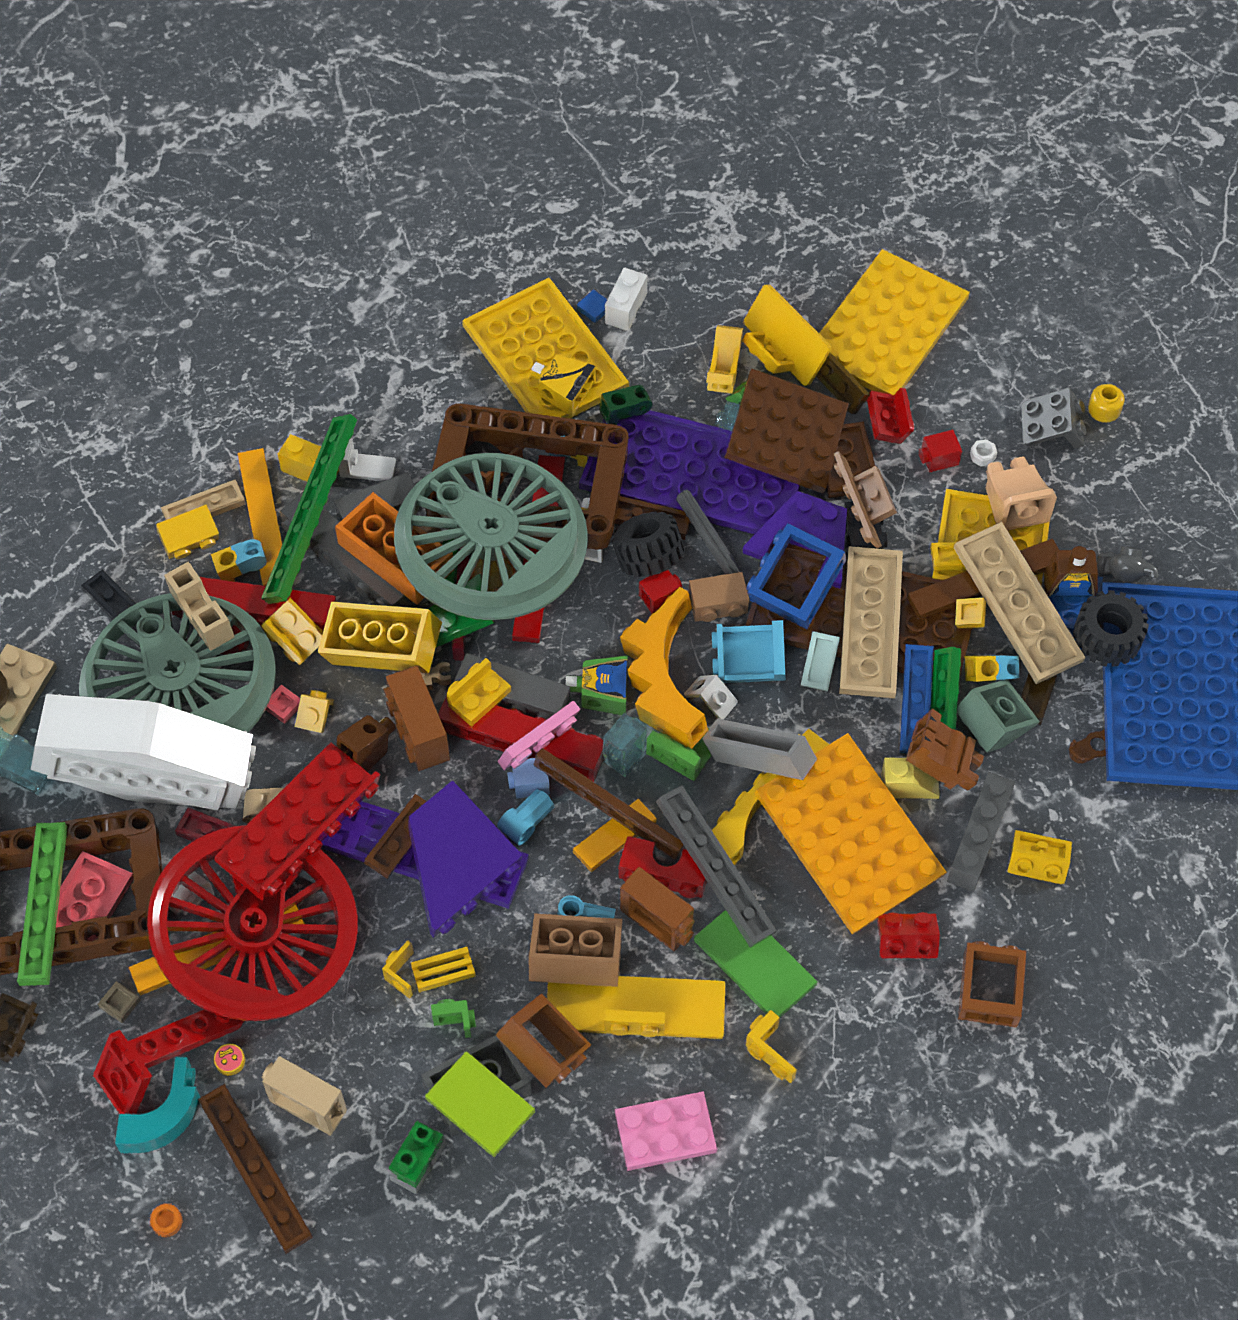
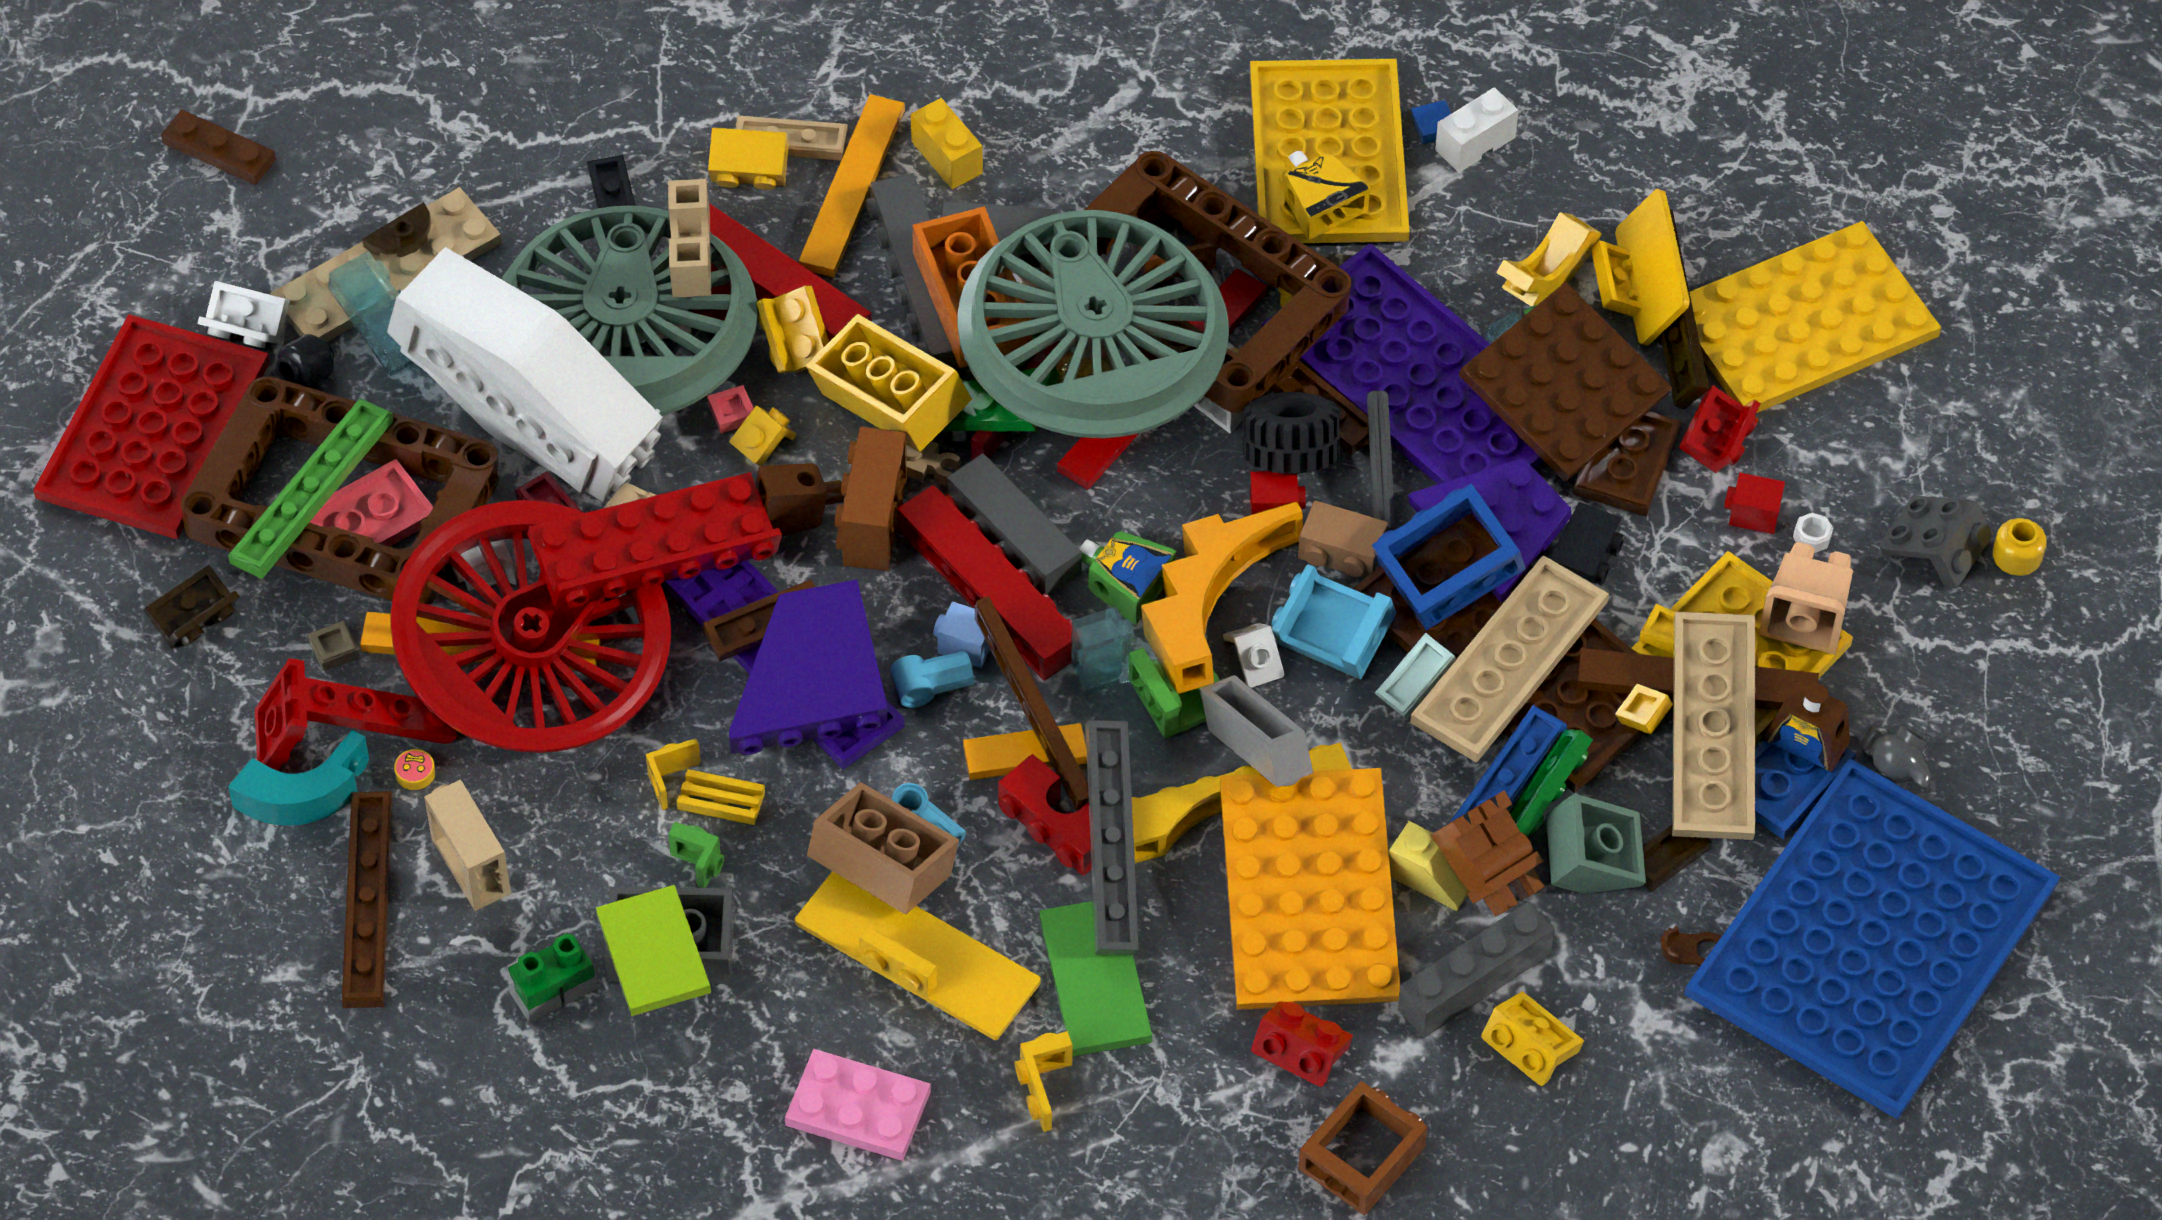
camera: 30 degrees right, 5 degrees down
orange tile [150,1204,183,1237] -> none
leg [211,539,267,582] -> none
green plate [261,414,357,604] -> none
white bracket [339,438,396,481] -> none
yellow bracket [447,658,511,727] -> none
dark orange window [496,993,591,1088] -> none
bright pink plate [497,700,581,770] -> none
dark green leg [599,385,653,425] -> none
dark orange window [620,867,695,952] -> none
medium nougat bracket [834,451,897,548] -> none
yellow leg [965,655,1020,682] -> none
black tyre [1073,590,1149,667] -> none

